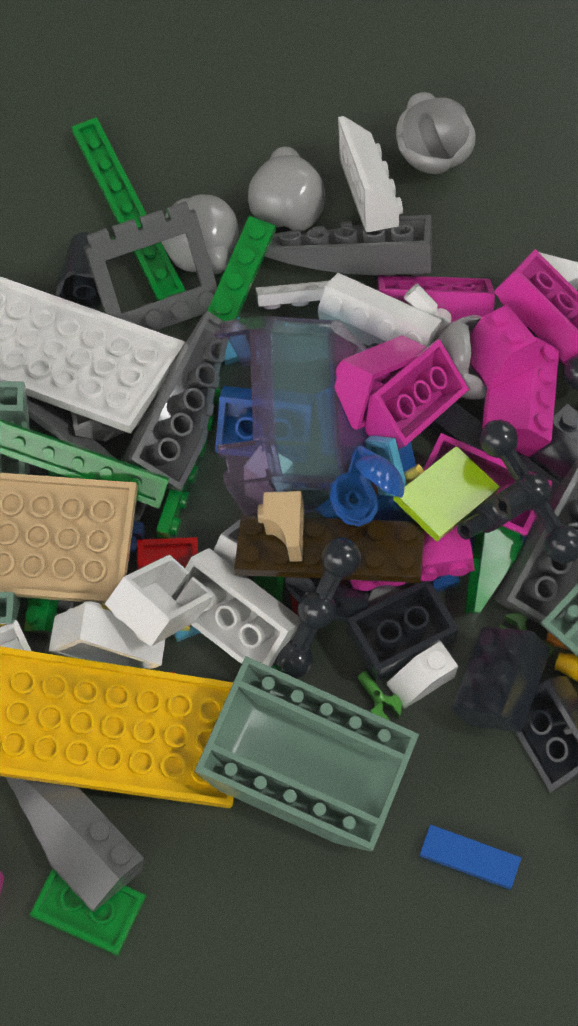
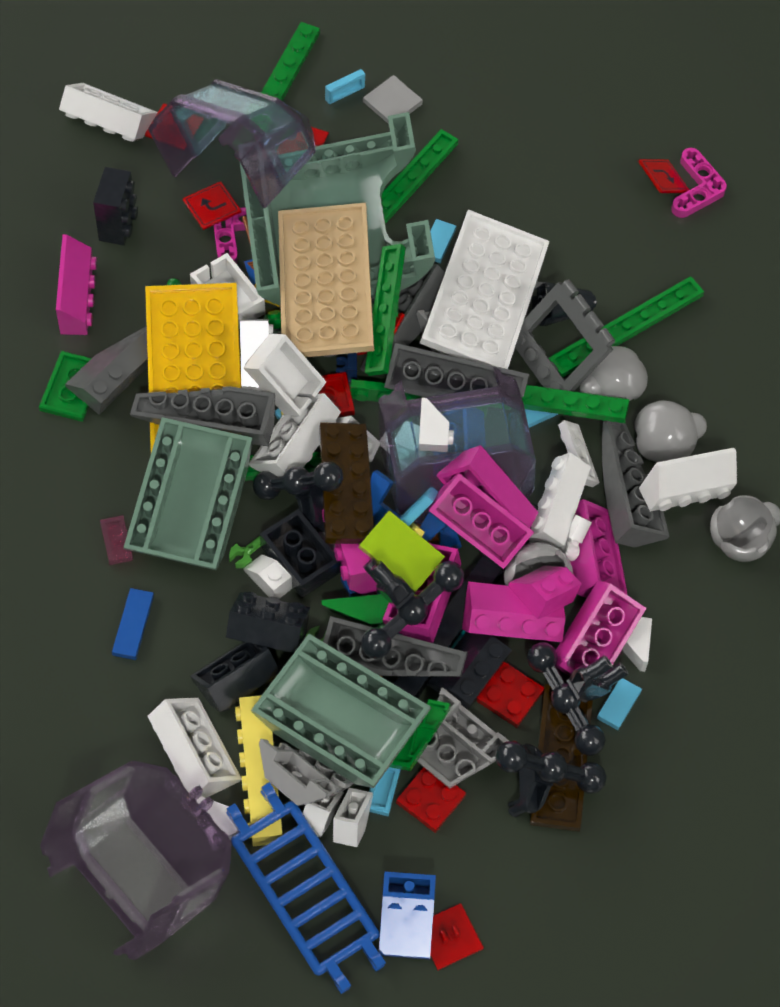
camera: 80 degrees right, 5 degrees down
tan arch [258,491,304,562] -> none
blue animal [330,446,405,527] -> none
none -> clear pink plate [100,515,133,565]
none -> dark grey wedge [130,386,275,447]
none -> white slope [419,398,454,452]

